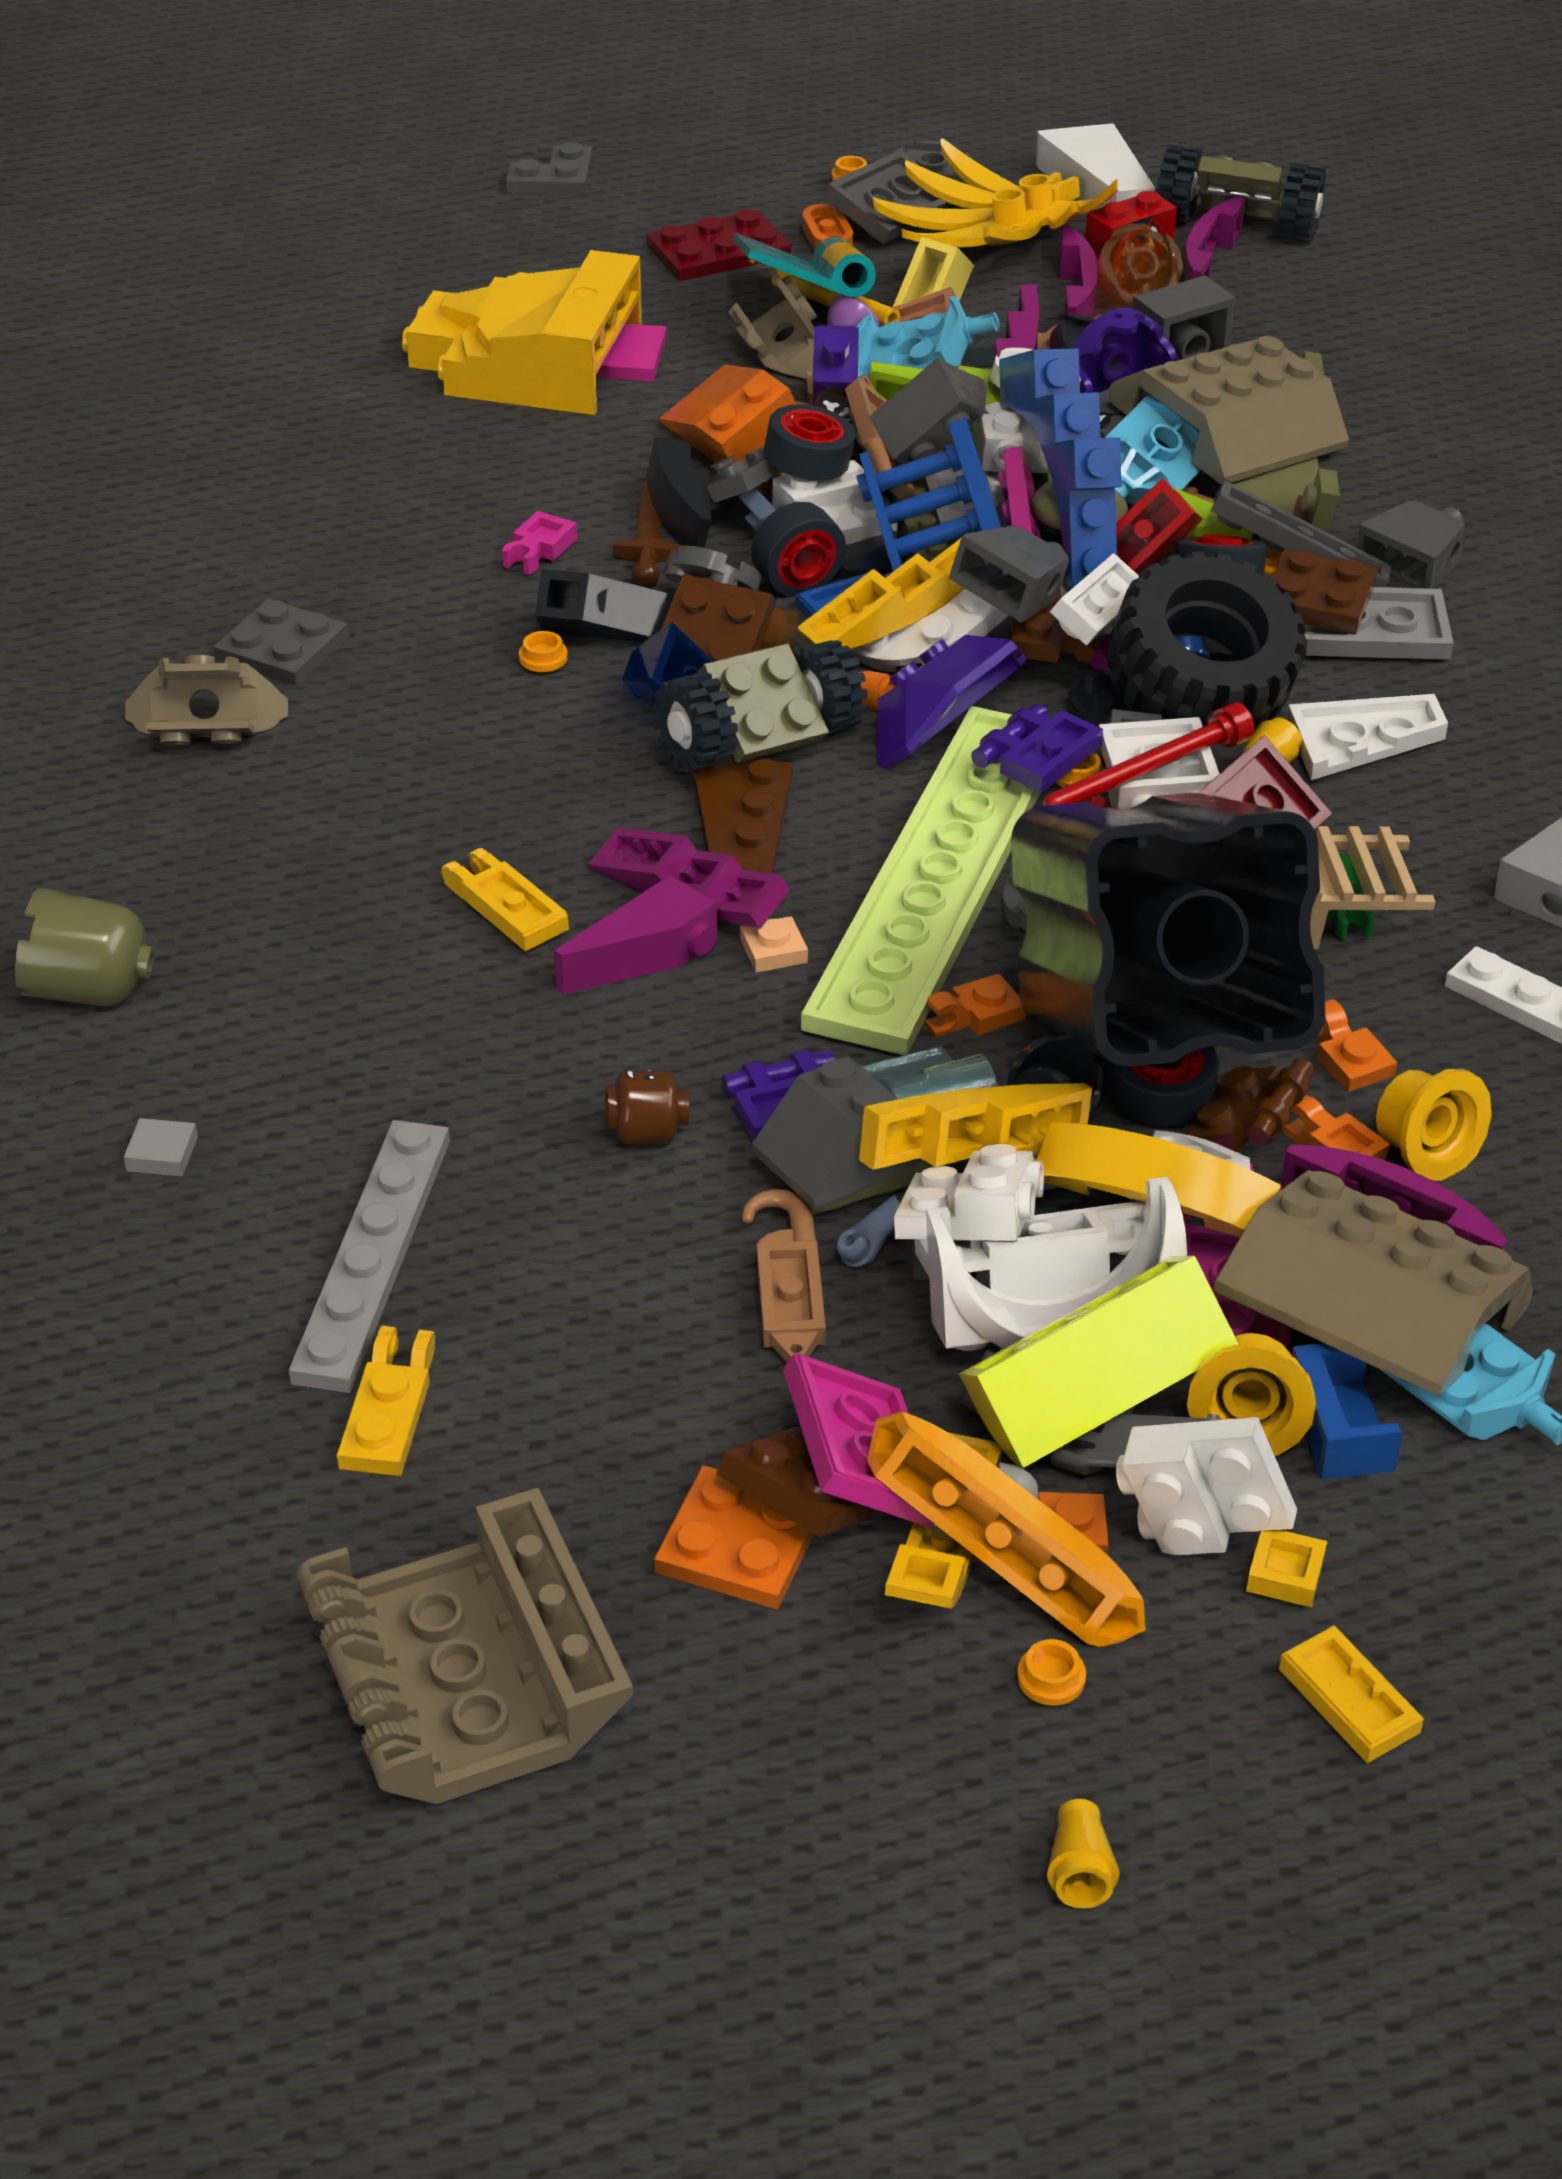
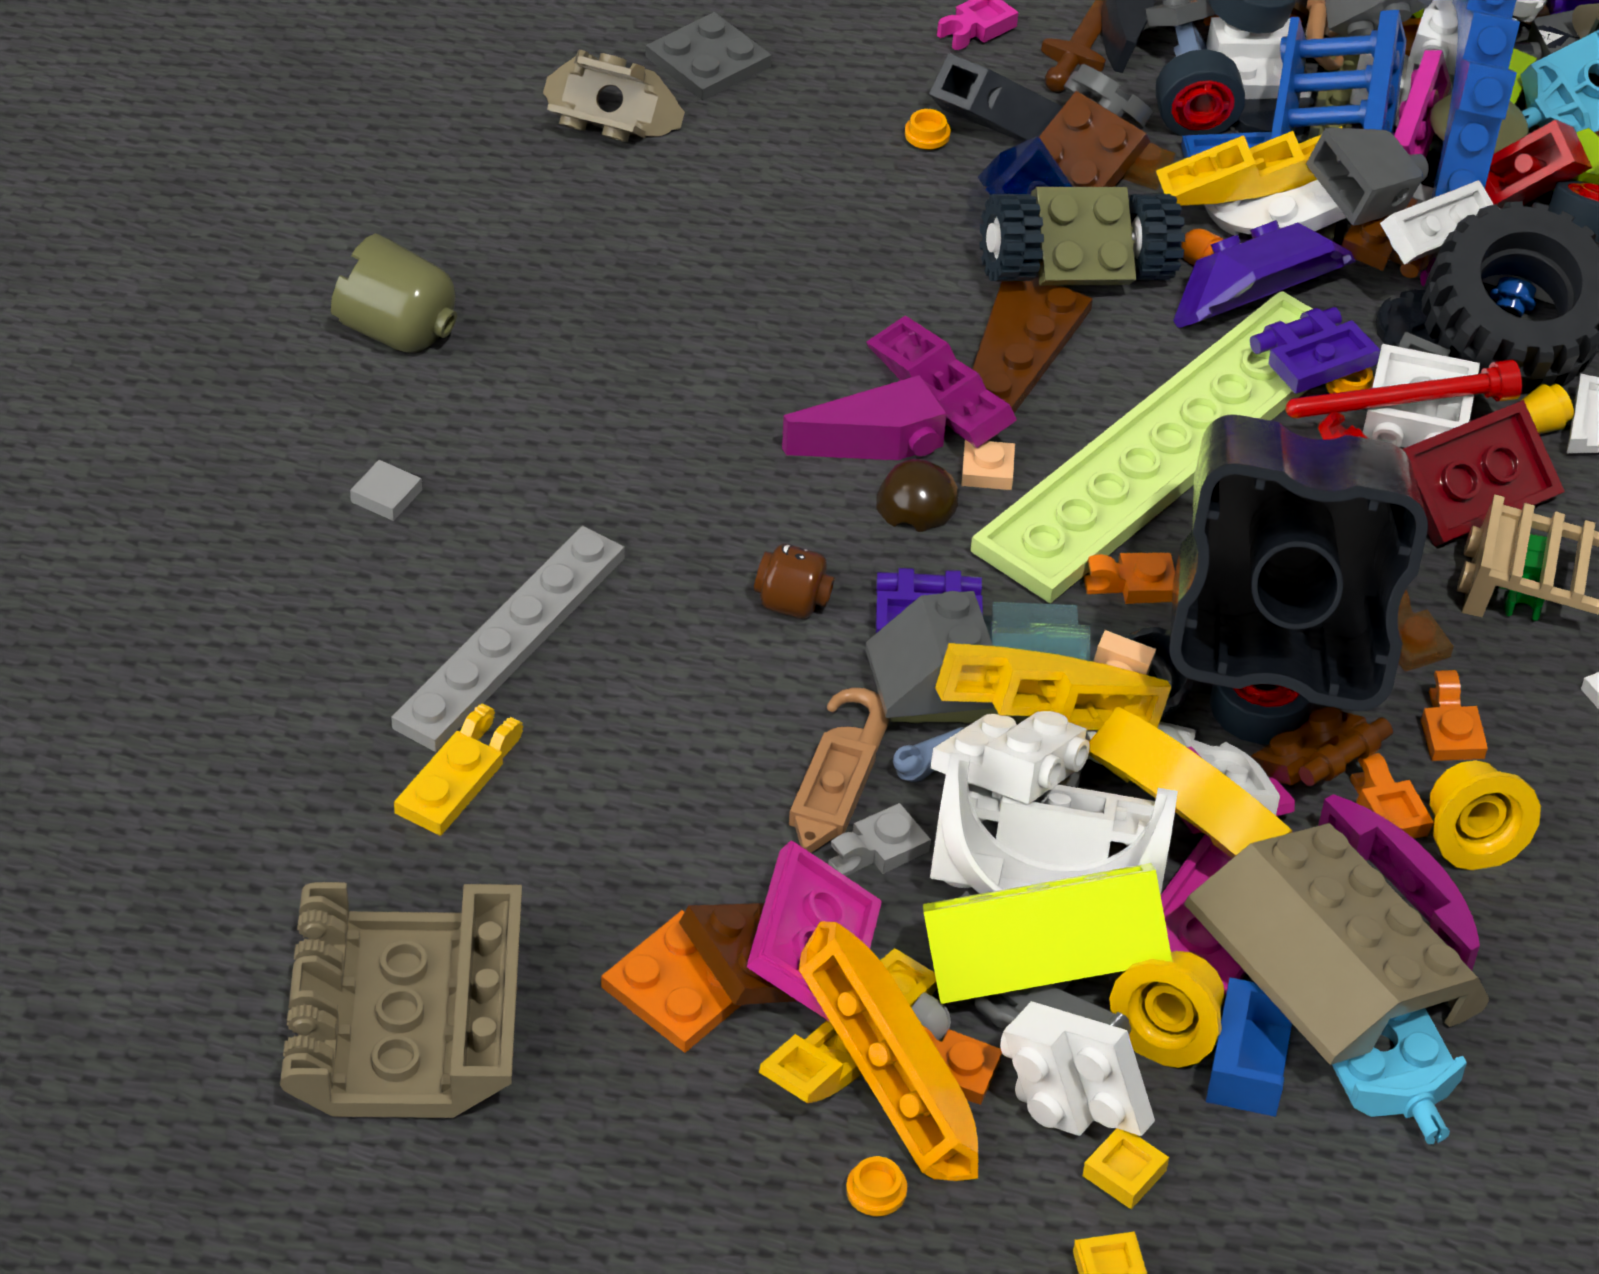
camera: 20 degrees right, 5 degrees up
yellow hinge [441,848,569,952] -> none
none -> light grey plate [828,803,931,876]
none -> dark brown hair [876,459,959,532]
none -> light nougat plate [1093,630,1156,675]

